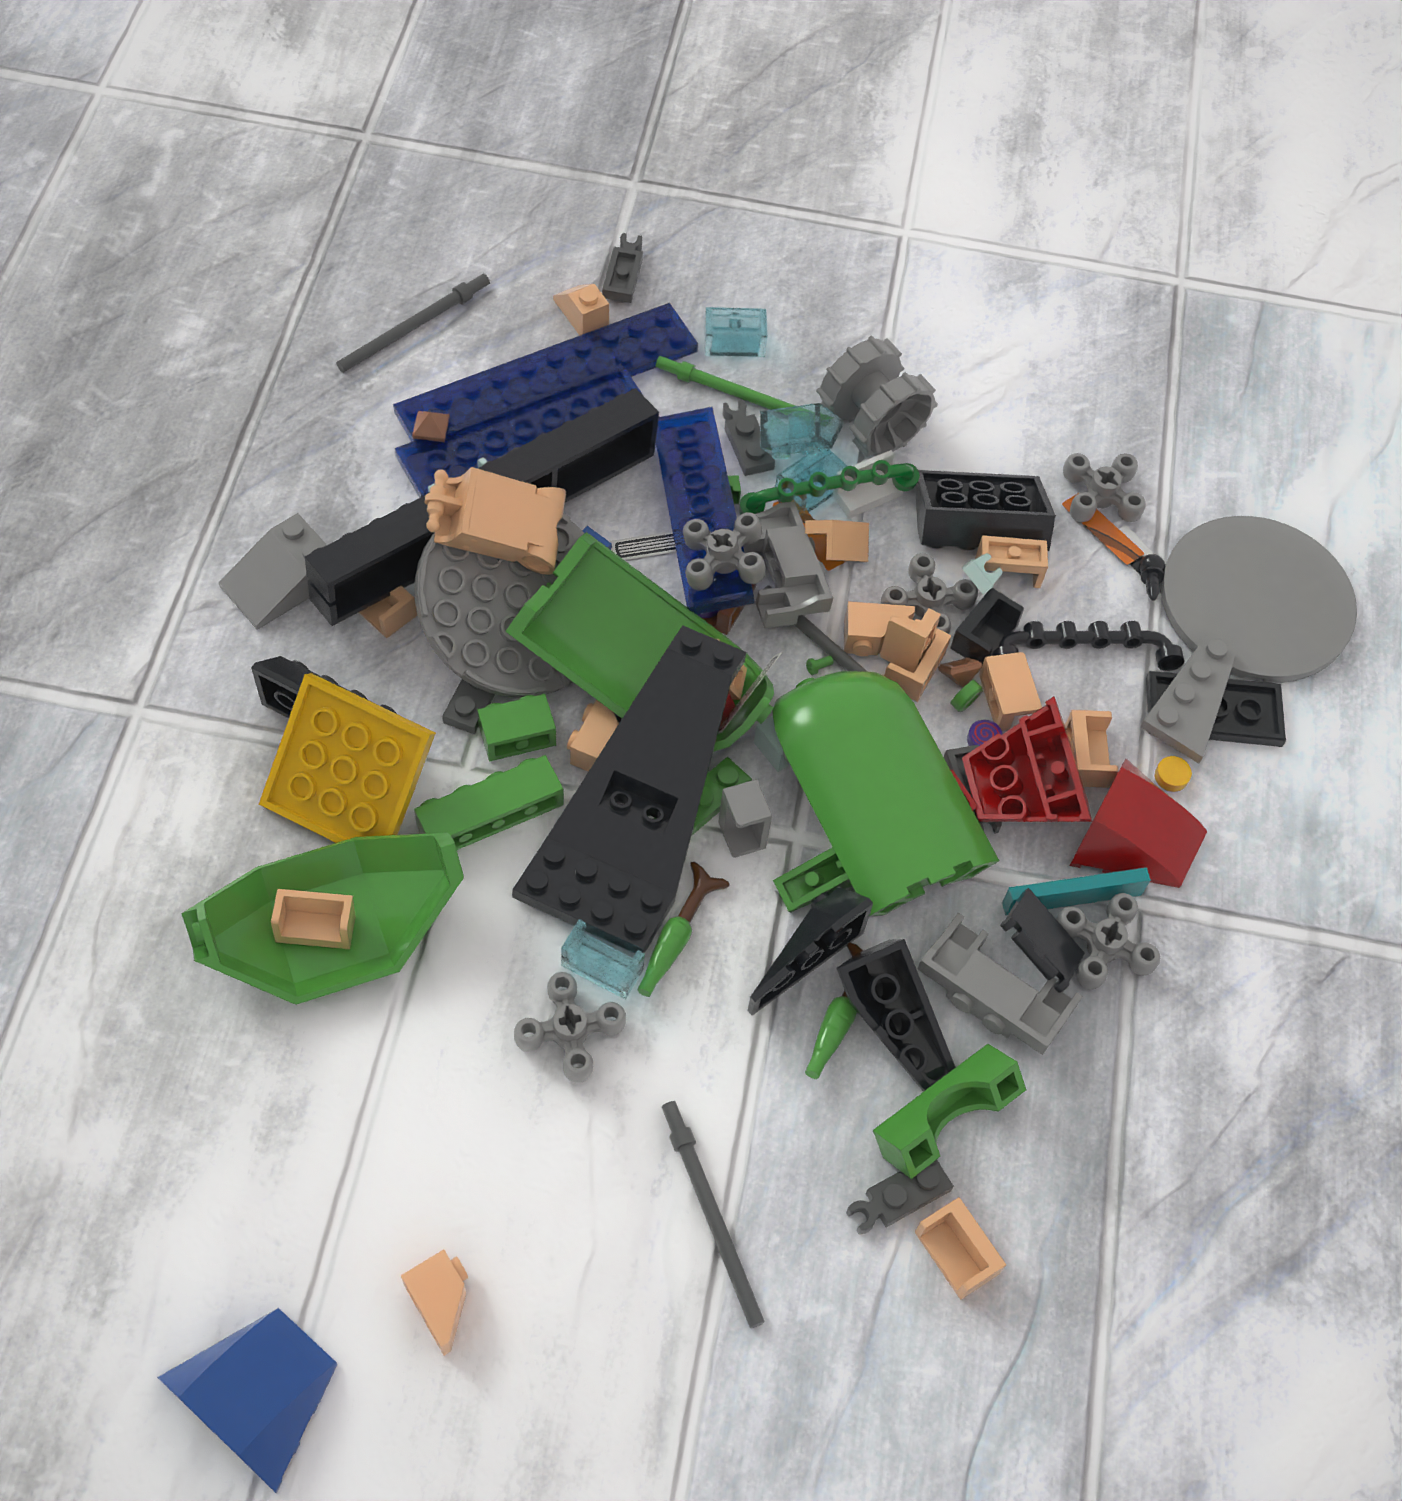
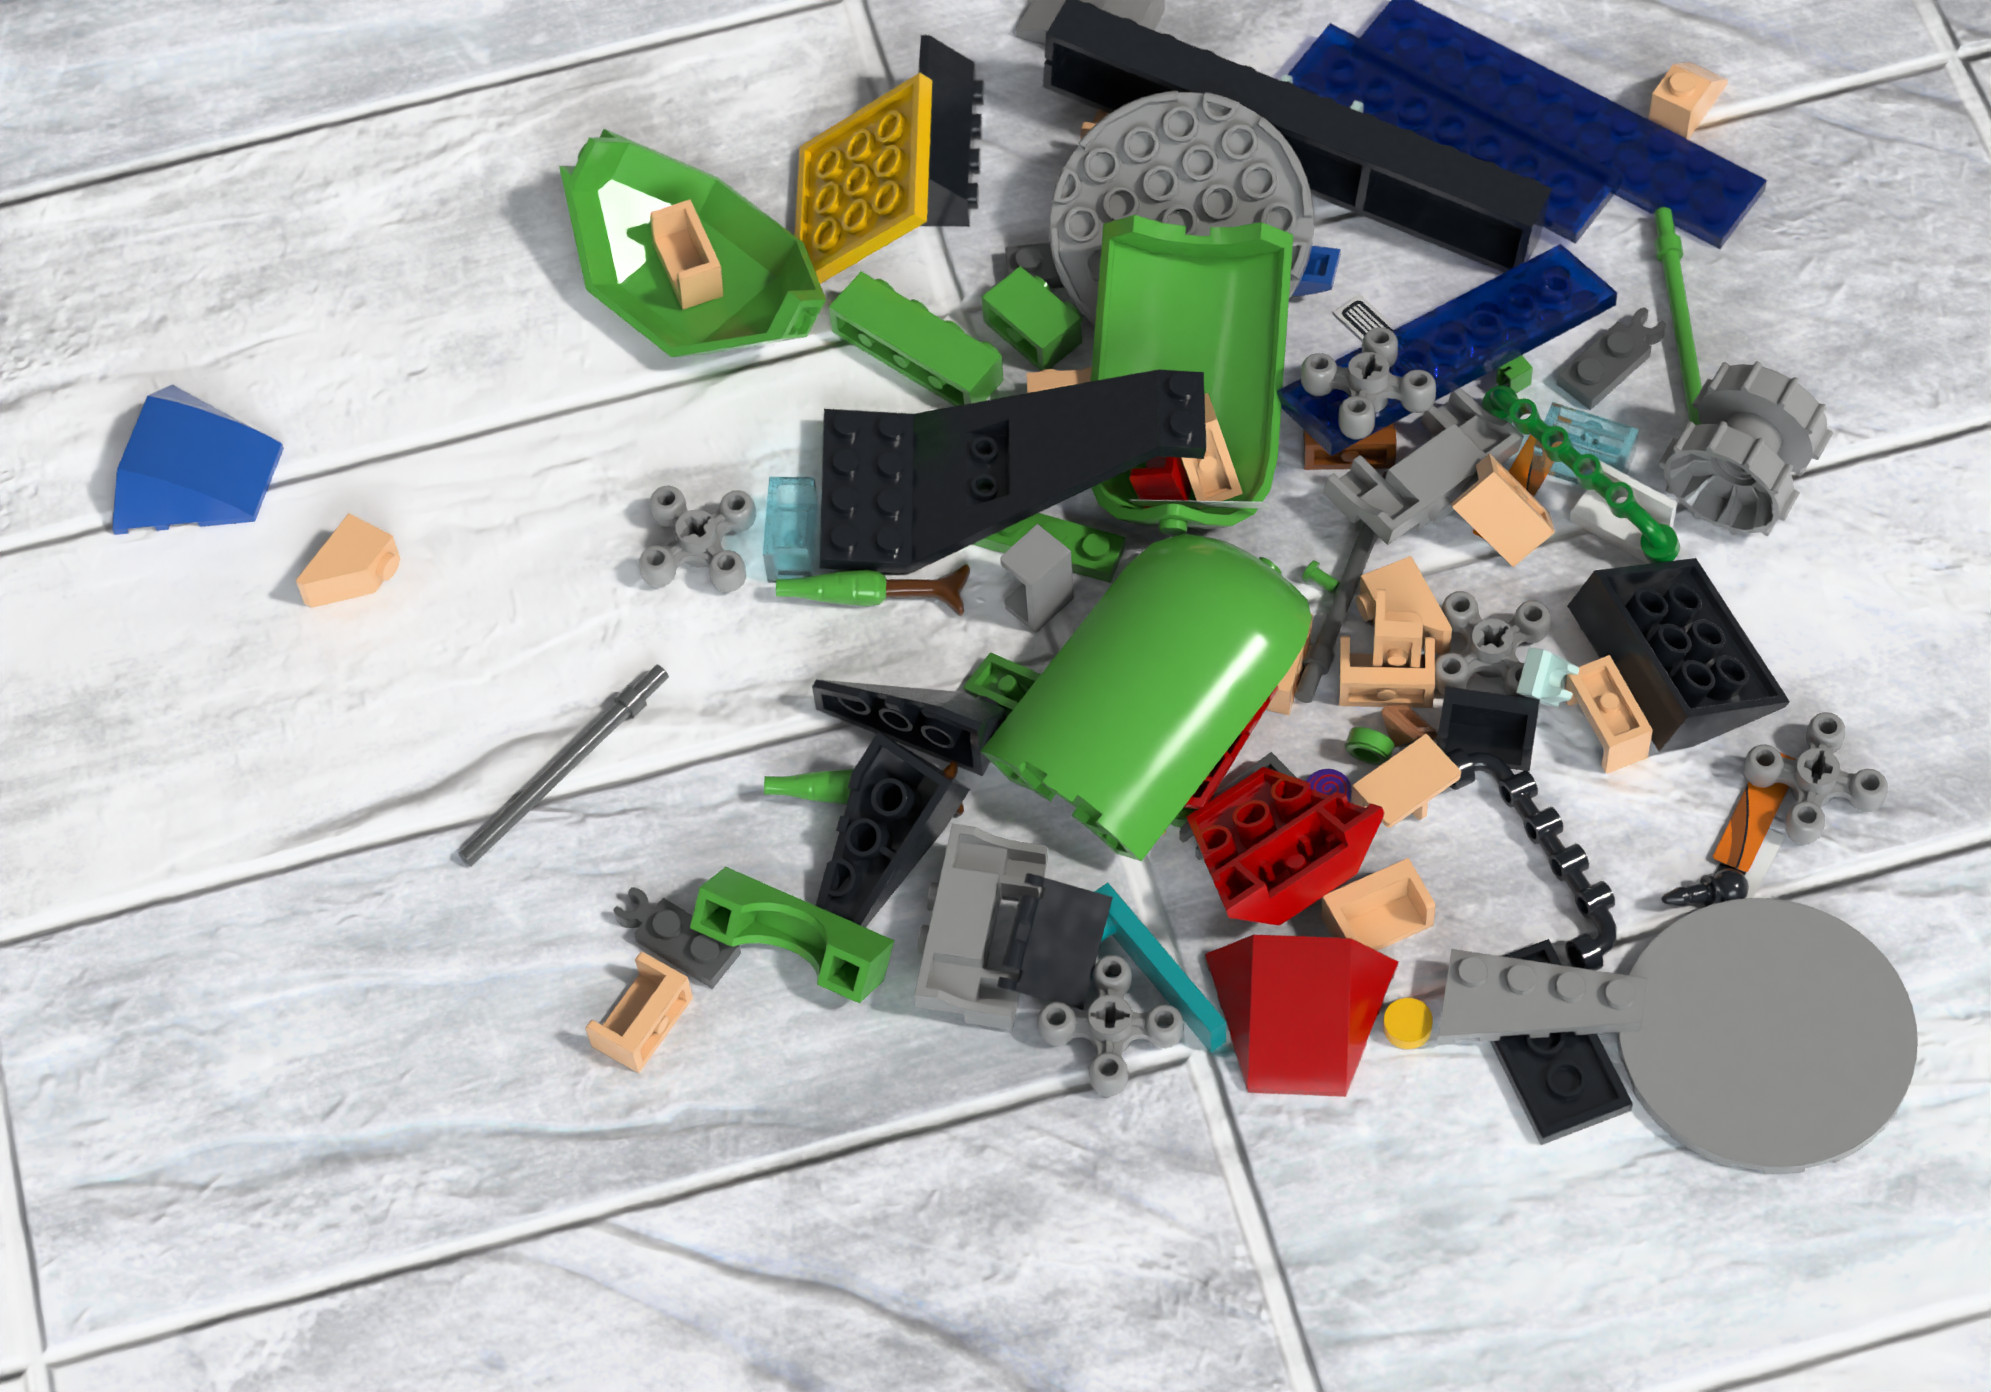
camera: 75 degrees right, 0 degrees up
nougat slope [412,411,450,442] -> none
light nougat piece [424,467,566,575] -> none
dark grey plate [602,233,643,303] -> none
clear light blue panel [704,307,767,357] -> none
clear light blue slope [760,403,843,459] -> none

